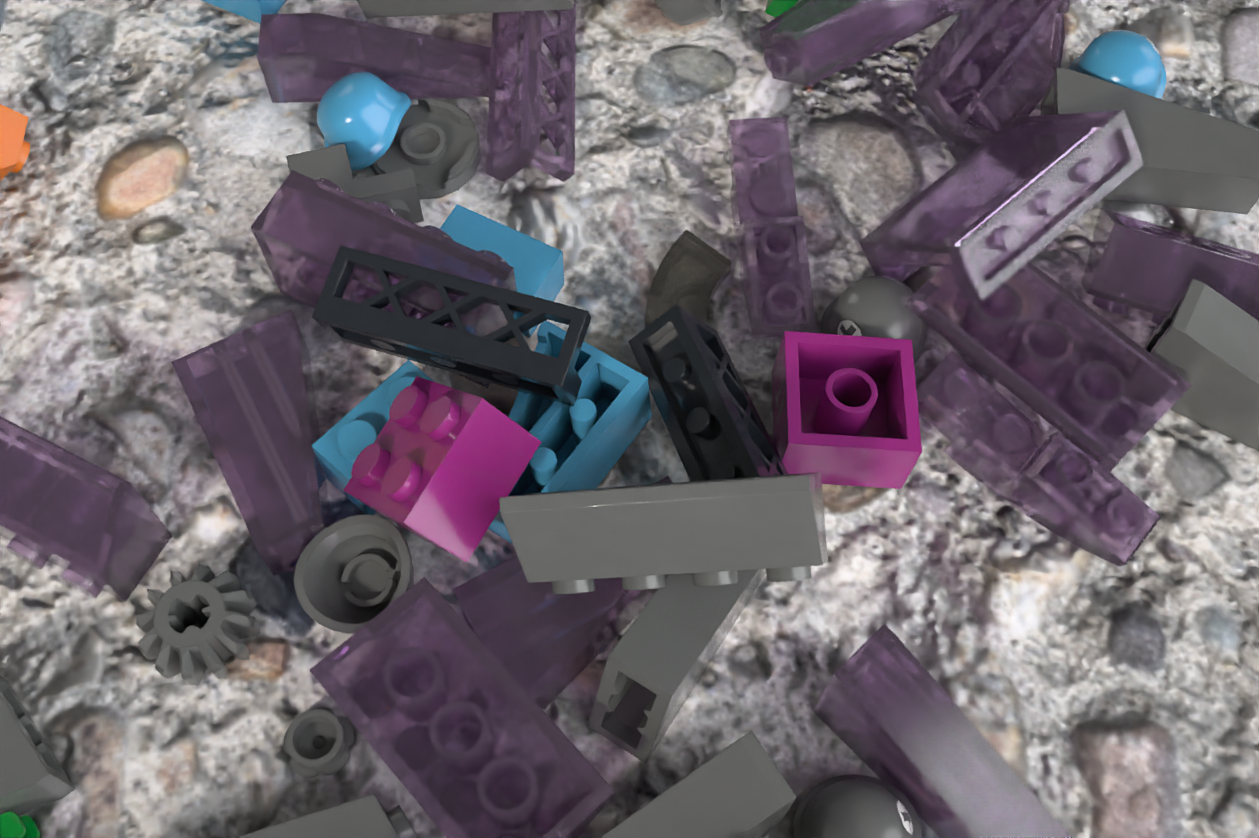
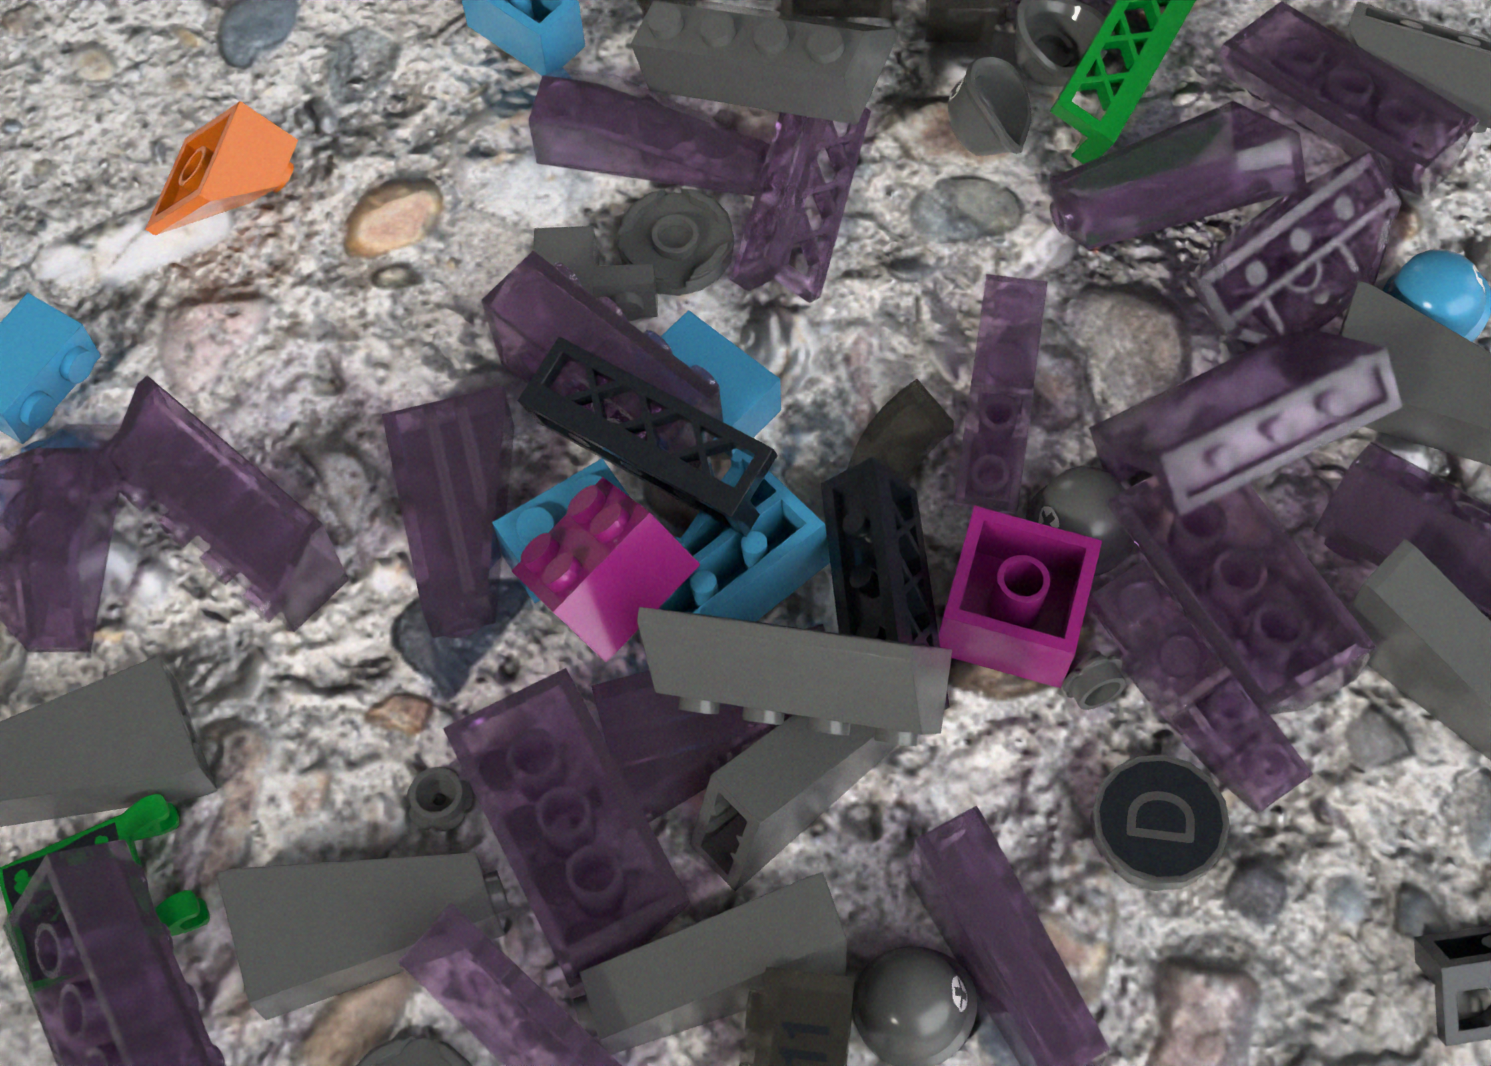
camera: 20 degrees right, 0 degrees up
dark grey gear [135,563,260,686] -> none
dark grey helmet [294,515,414,634] -> none
dark azure helmet [317,72,412,171] -> none
none -> dark grey plate [1062,650,1126,710]
none -> black tile [1090,754,1230,891]

